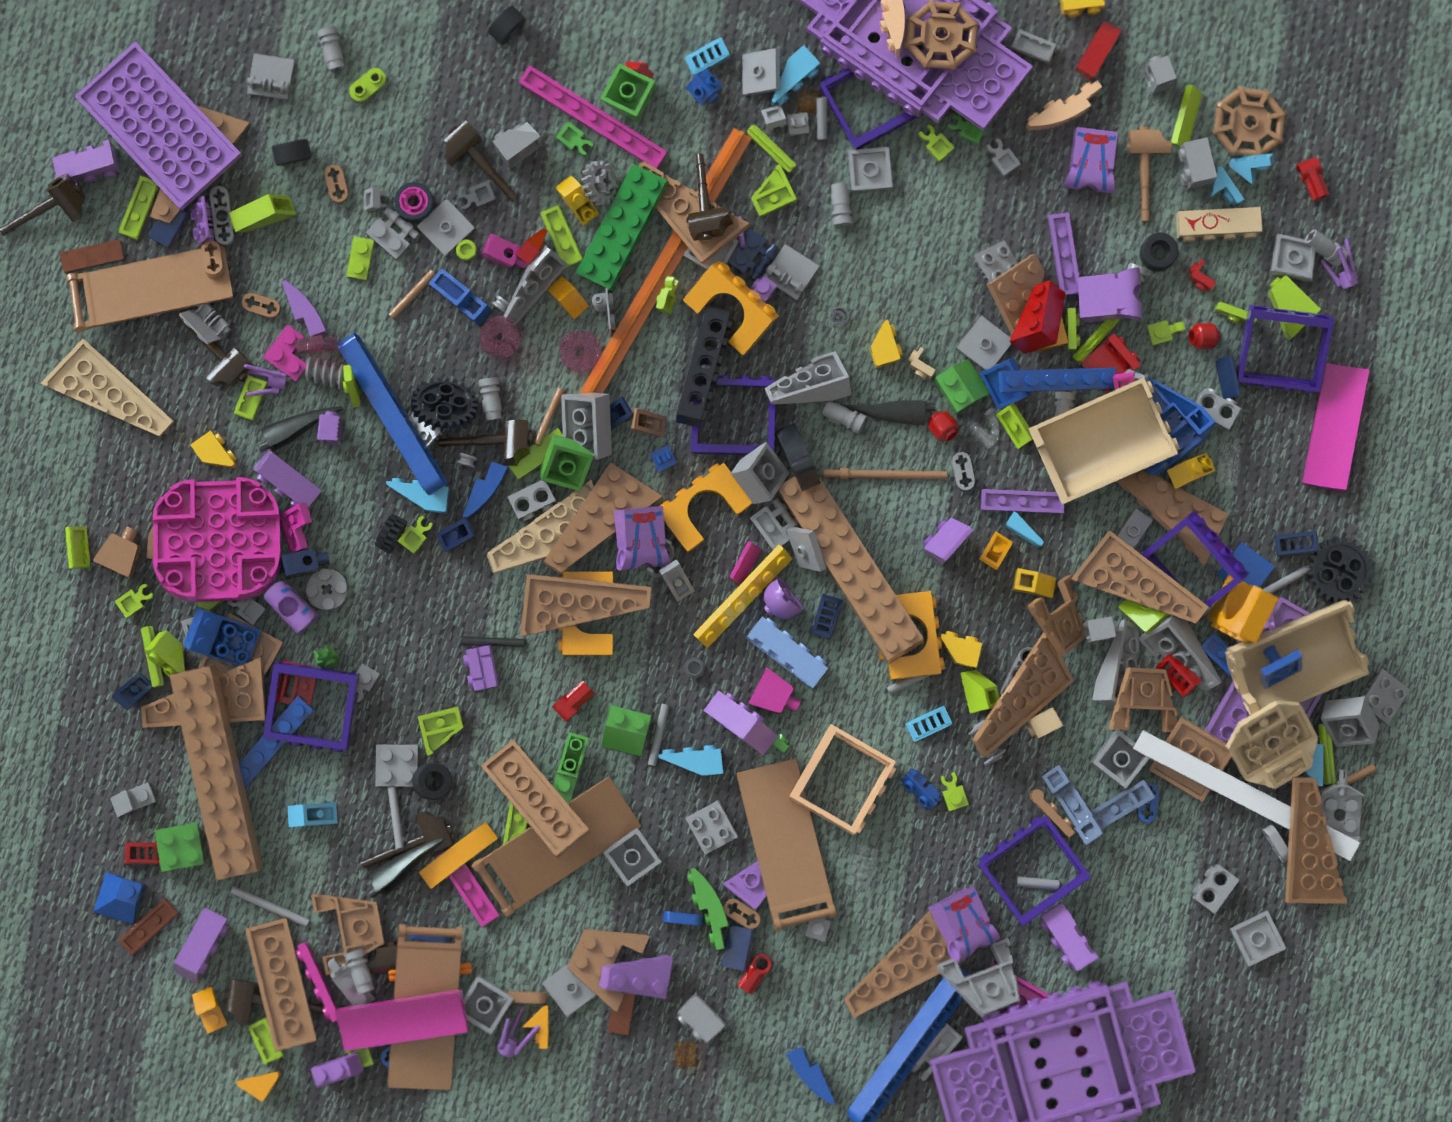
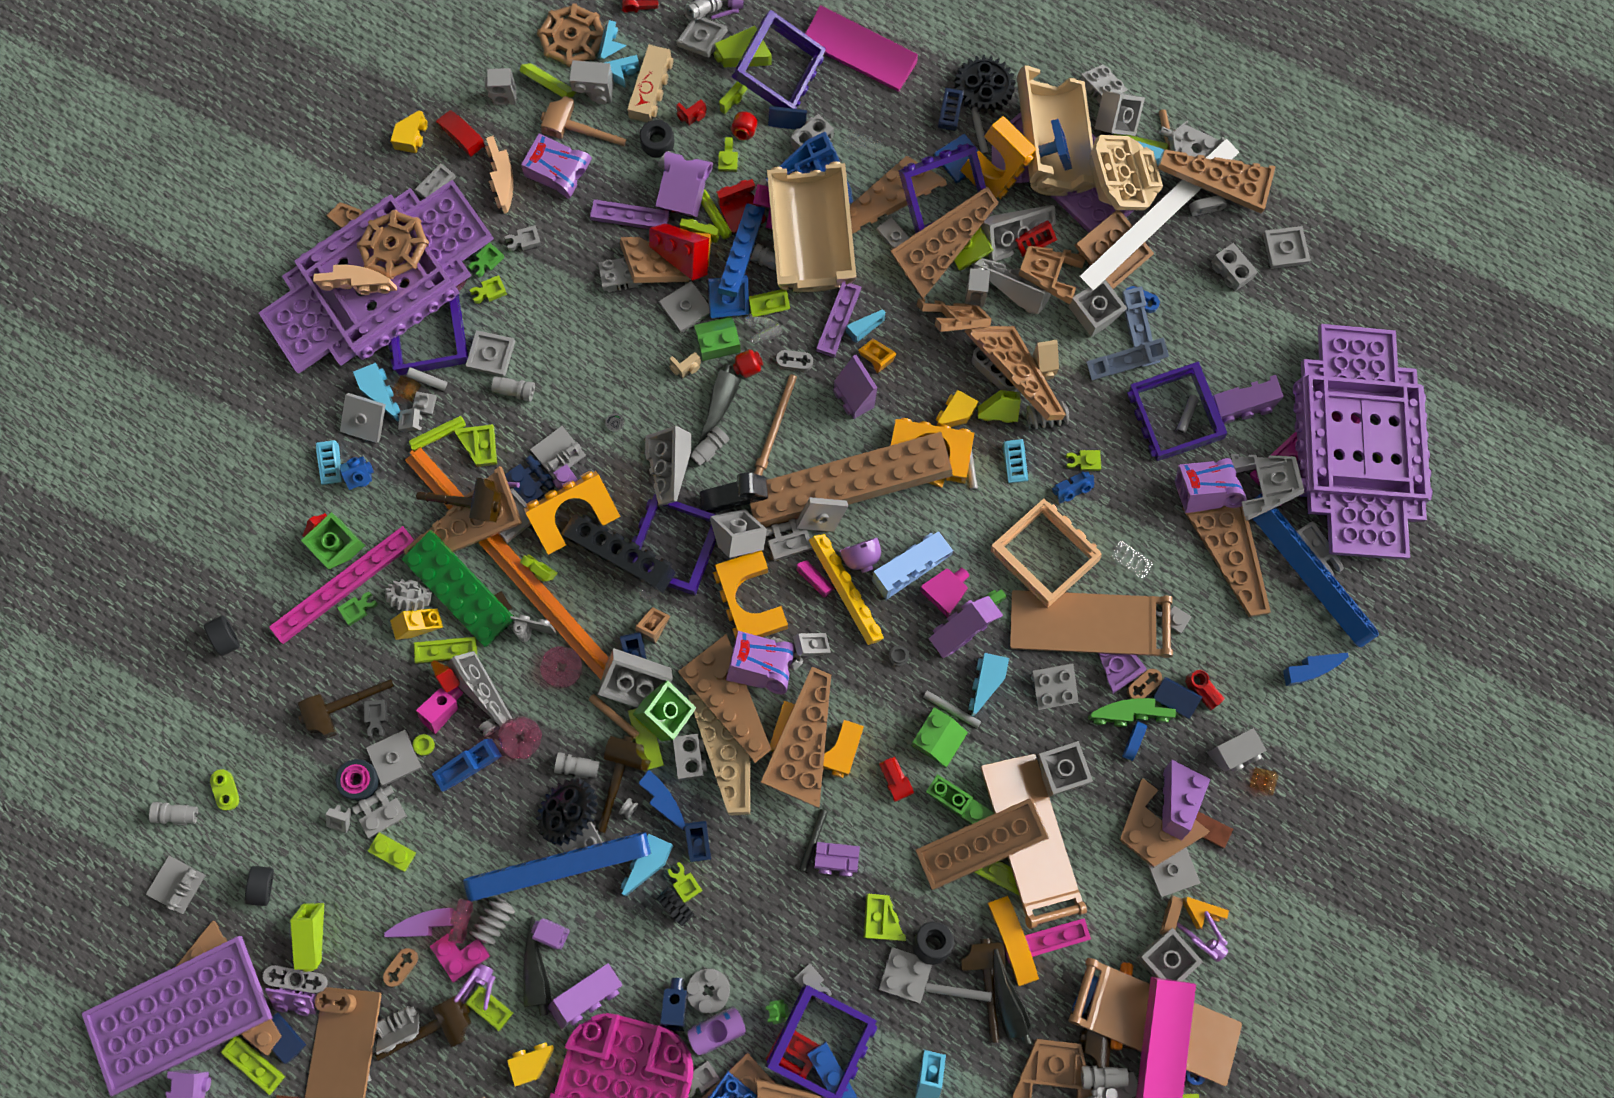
camera: 70 degrees left, 10 degrees down
dark pink plate [280,502,312,553] -> none
medium nougat beam [325,165,349,204] -> none
lime plate [343,365,361,408] -> none
medium nougat bar [389,270,436,320] -> none
light grey slope [493,122,543,169] -> none
light orange slope [547,276,589,320] -> none
blue tile [650,445,677,473] -> none
dark blue slope [811,594,842,639] -> none
yellow slope [870,320,903,369] -> none
yellow slope [1012,568,1056,598] -> none
medium nougat plate [1029,789,1075,838] -> none
yellow slope [1167,453,1215,489] -> none
blue plate [1201,632,1231,676] -> none

